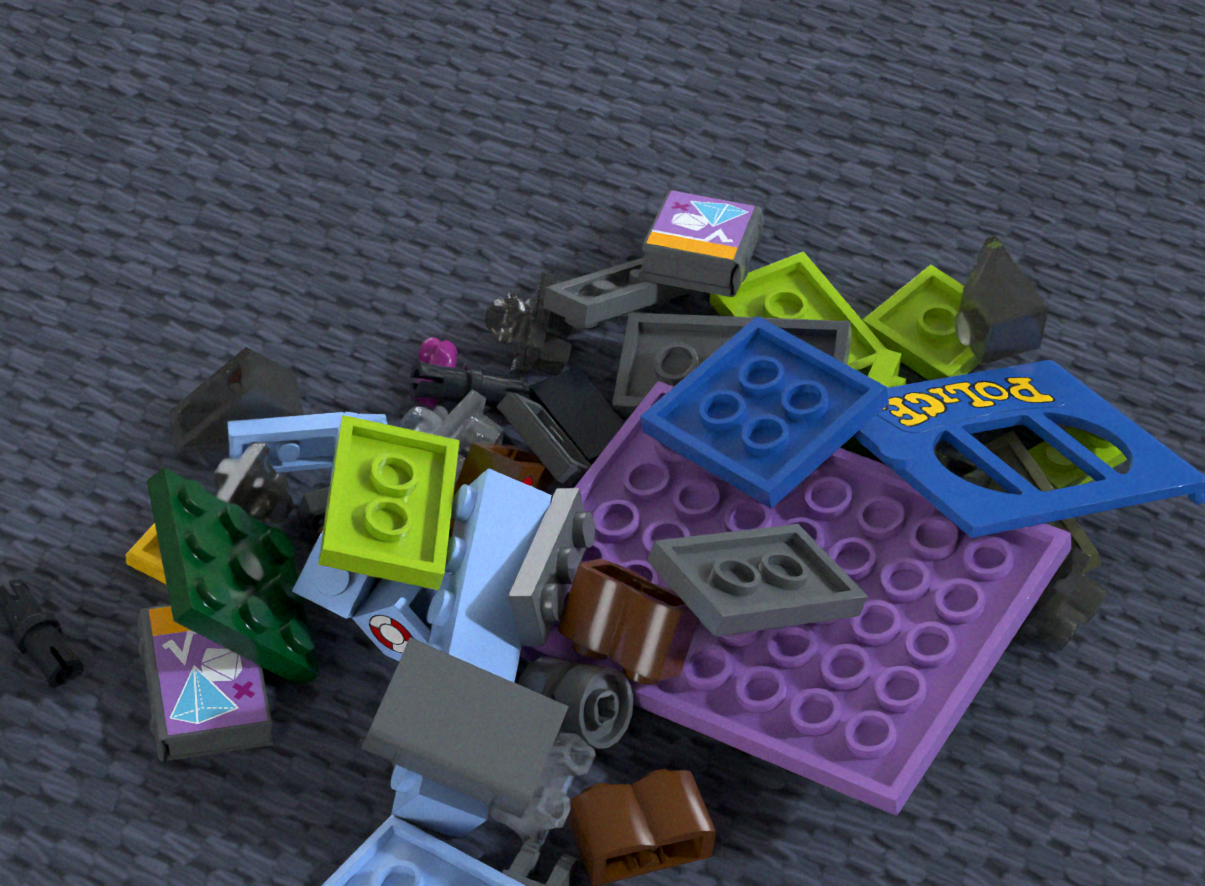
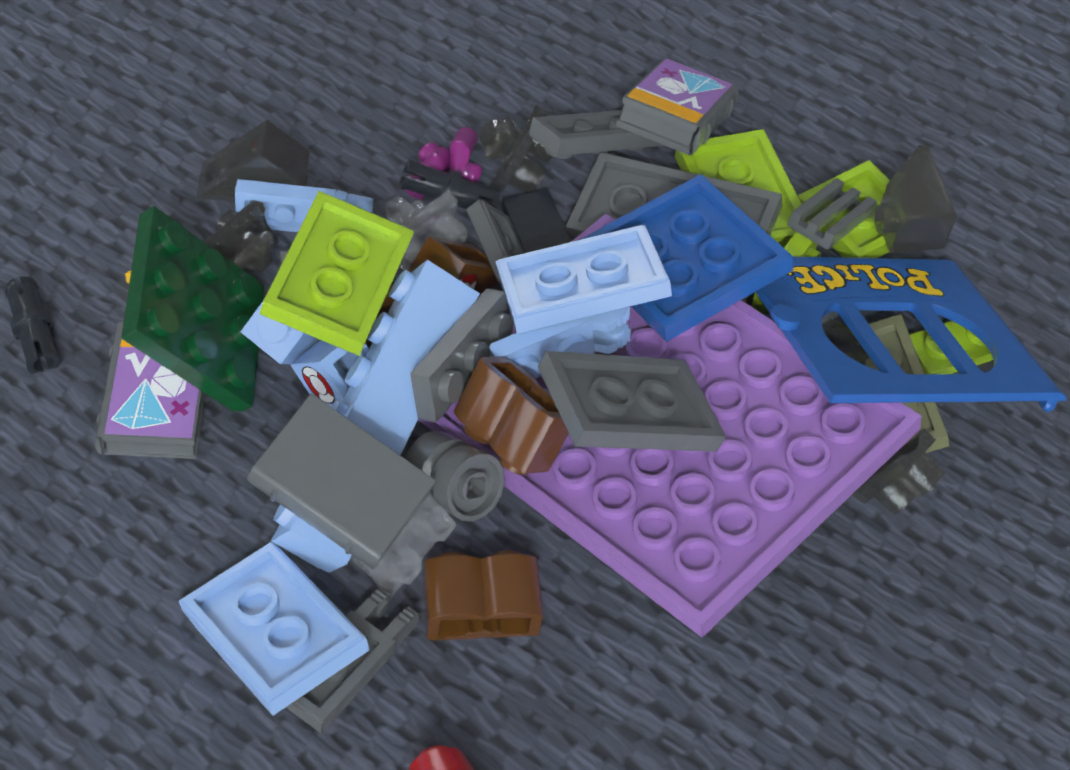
camera: 10 degrees right, 5 degrees up
none -> magenta arm [449,127,483,183]
none -> light blue hinge [489,307,631,379]
none -> light blue tile [495,225,672,334]
none -> dark grey tile [787,178,877,250]

